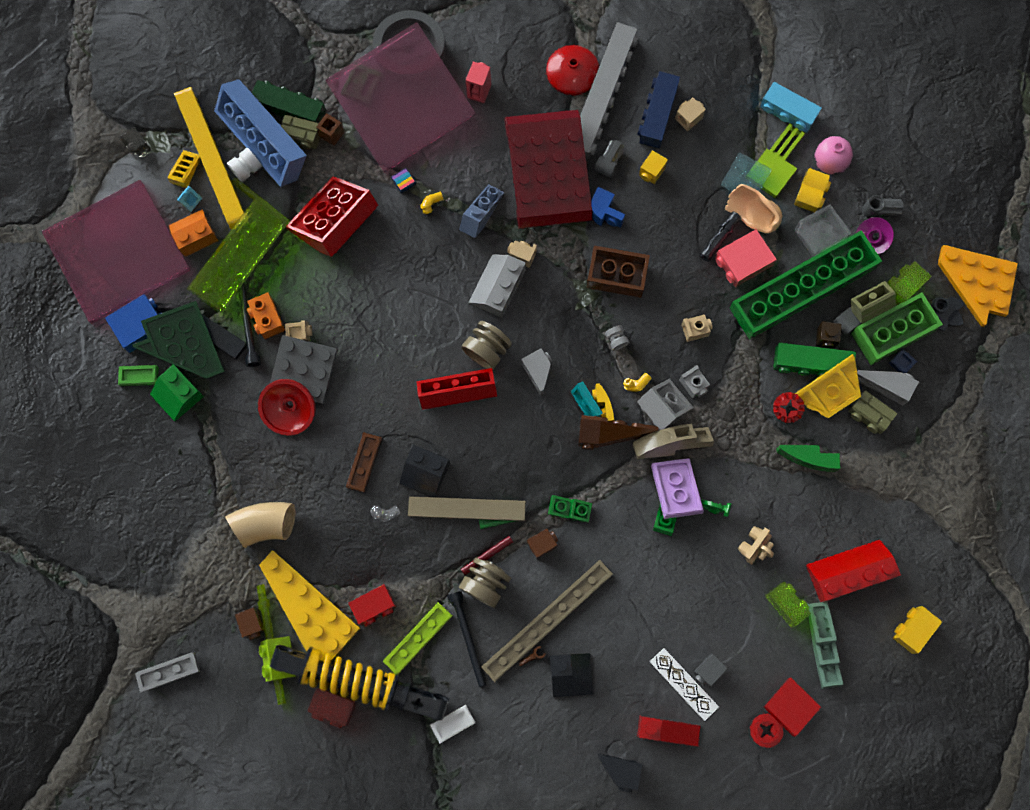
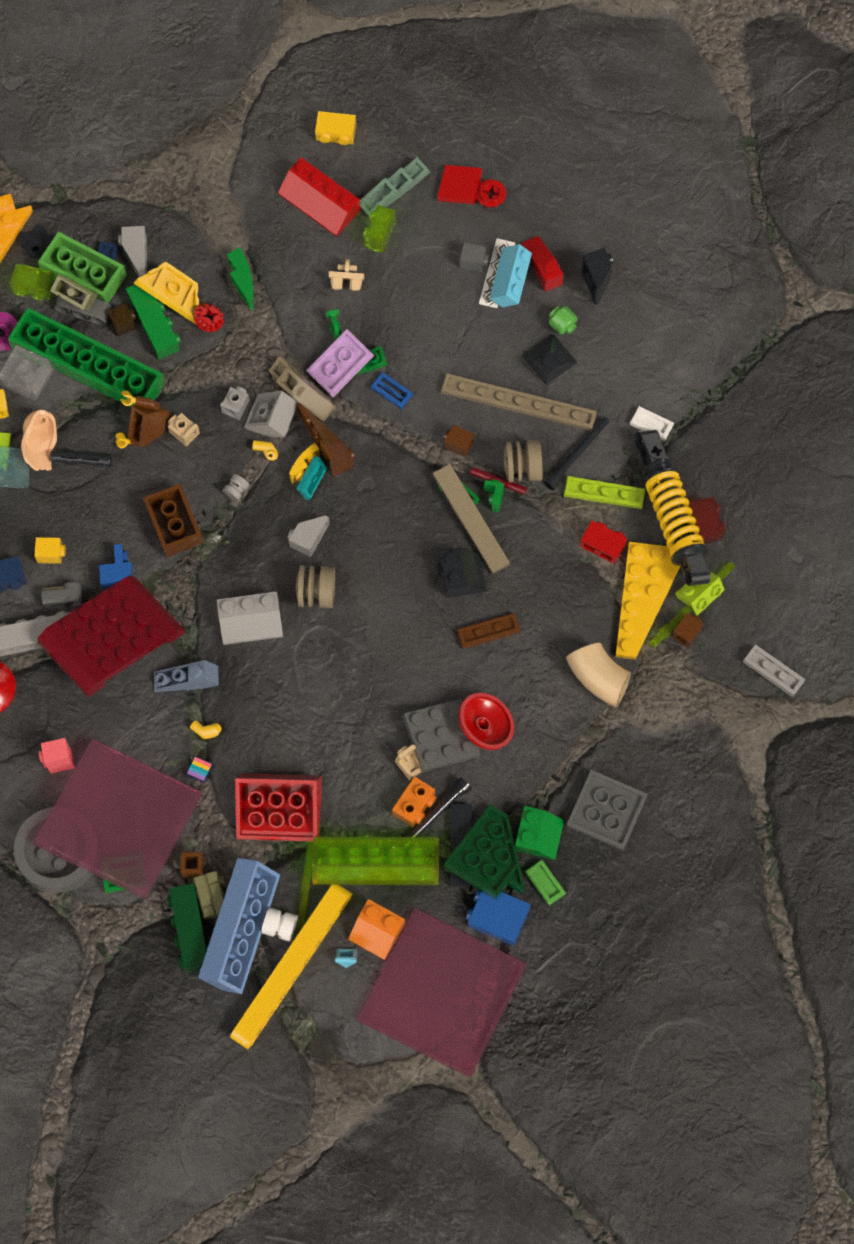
camera: 125 degrees left, 5 degrees down
yellow slope [167,150,200,188] -> none
clear arm [371,505,401,522] -> none
red brick [416,368,497,410] -> none
tan brick [507,240,537,268] -> none
reddish brown hand [518,646,546,666] -> none
green slope [548,495,592,523] -> none
coral brick [716,229,777,287] -> none
olive brick [848,390,897,434] -> none
none -> reddish brown torso [115,391,171,448]
none -> blue tile [371,372,414,410]
none -> green bracket [484,479,504,513]
none -> medium azure brick [489,244,532,307]
none -> bright green head [549,306,578,335]
none -> dark grey plate [567,770,648,851]

